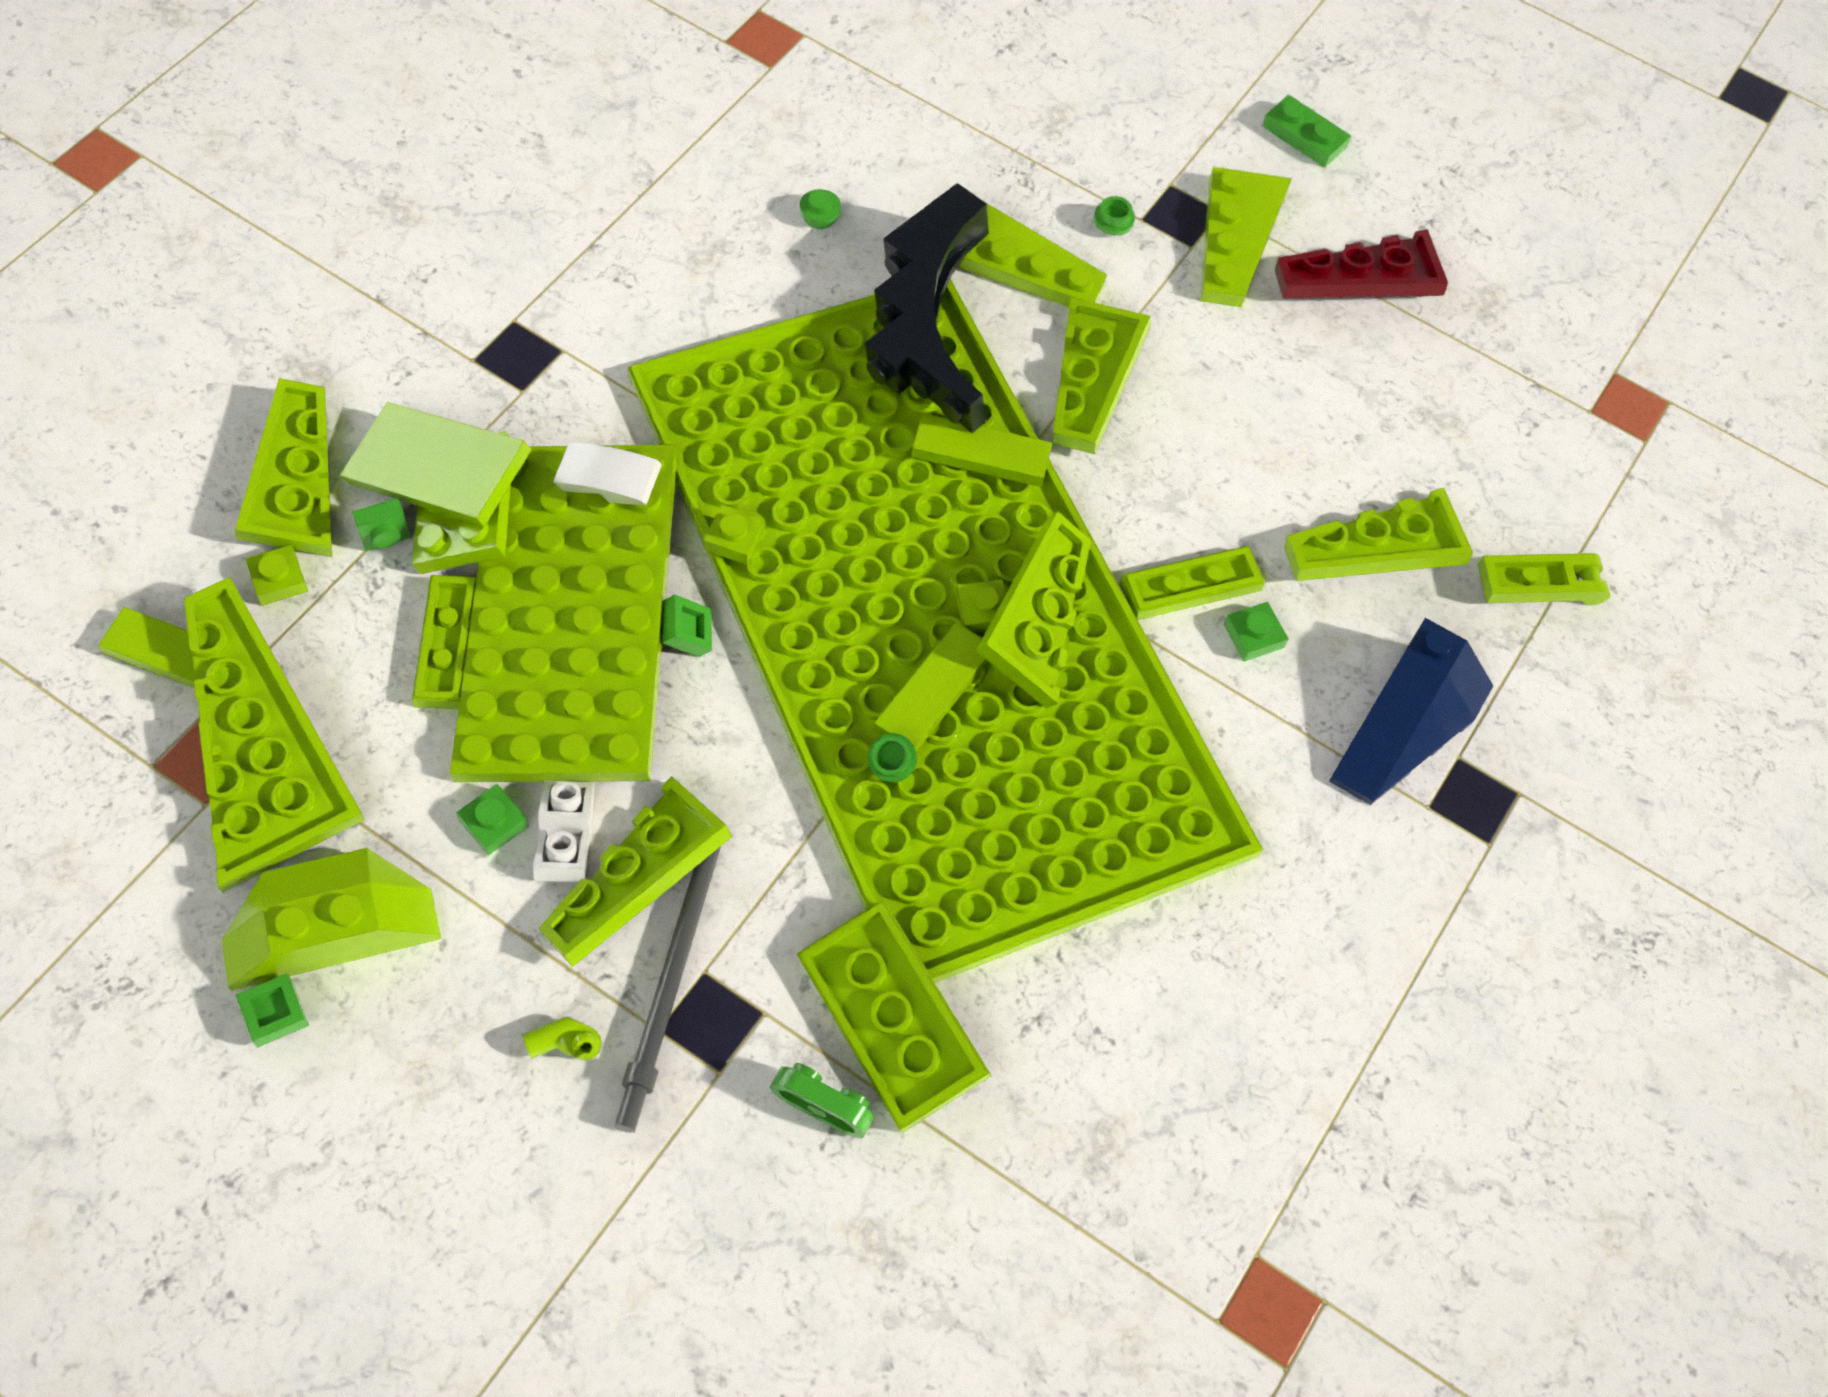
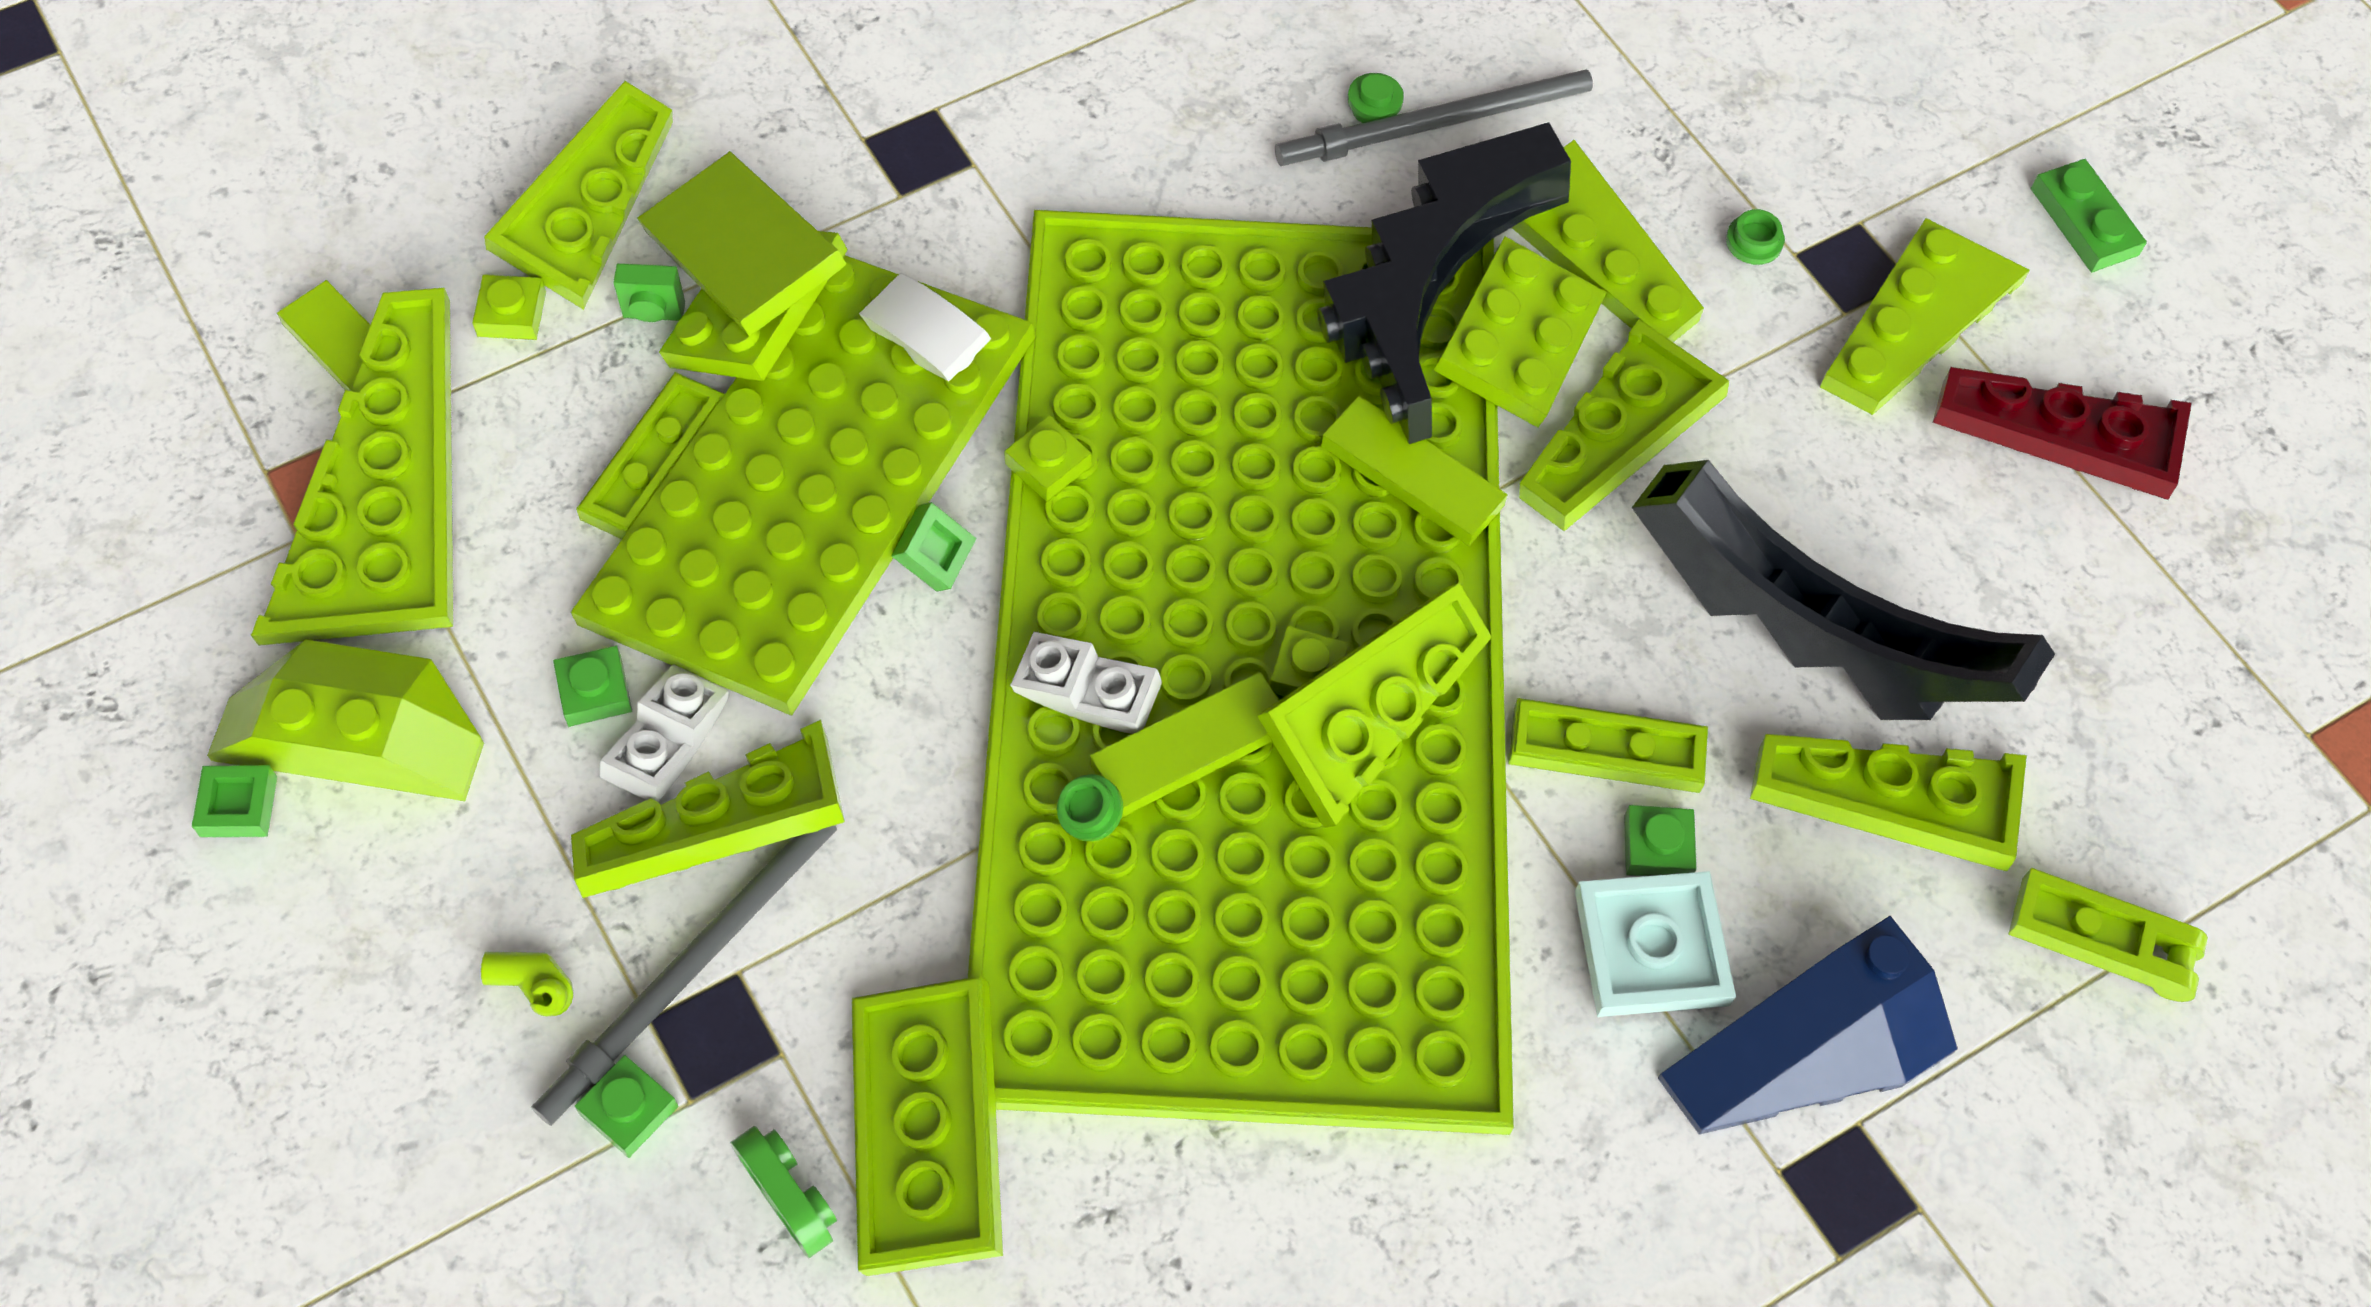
camera: 30 degrees right, 0 degrees up
none -> bright green plate [574,1055,679,1158]
none -> white slope [1011,632,1162,734]
none -> dark grey bar [1275,69,1593,166]
none -> lime plate [1434,236,1607,428]
none -> light aqua plate [1575,871,1736,1017]
none -> black arch [1632,460,2055,720]

